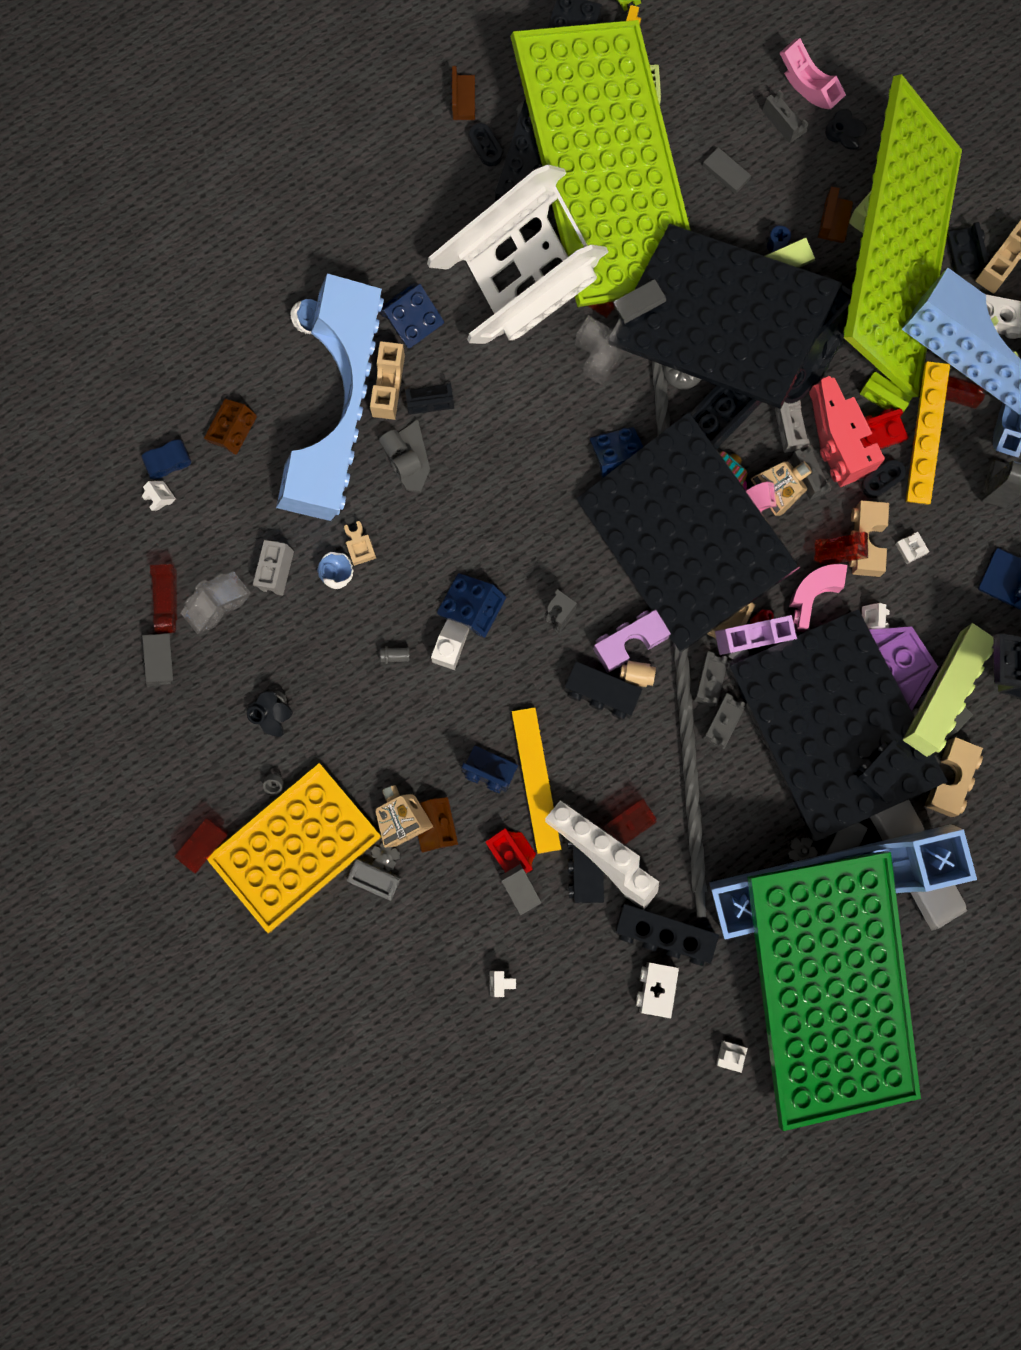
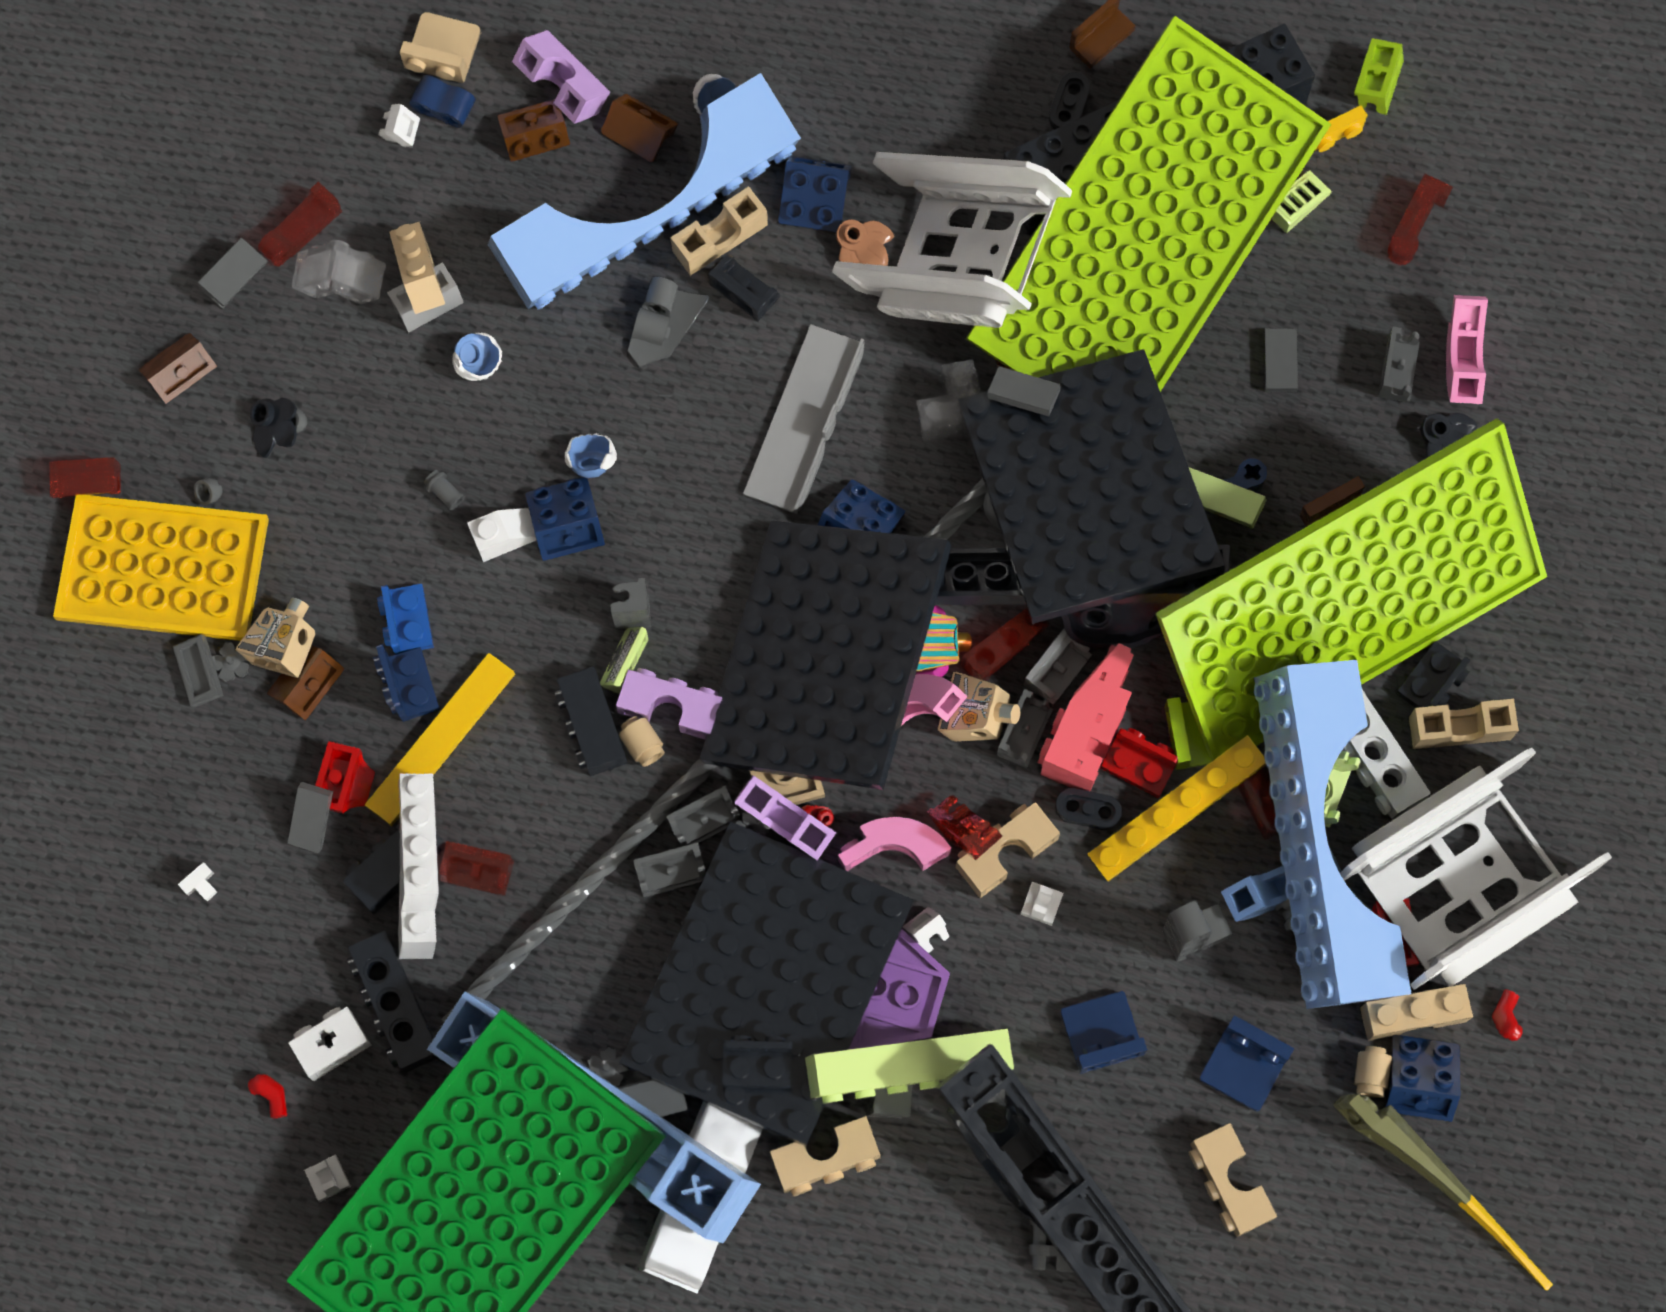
camera: 50 degrees right, 5 degrees down
tan plate [344,521,376,566] -> none
none -> panel [139,333,217,404]
none -> red arm [248,1074,287,1119]
none -> blue bracket [377,584,434,655]
none -> tan arch [389,222,445,314]
none -> tan bracket [400,12,480,83]
none -> lavender arch [512,30,610,124]
none -> medium blue hair [565,433,617,478]
none -> yellowish green slope [600,627,649,694]
none -> reddish brown panel [601,93,678,162]
none -> light grey piece [743,324,864,514]
none -> nougat plate [836,220,894,266]
none -> clear red leg [960,608,1050,681]
none -> clear red leg [1387,174,1453,265]

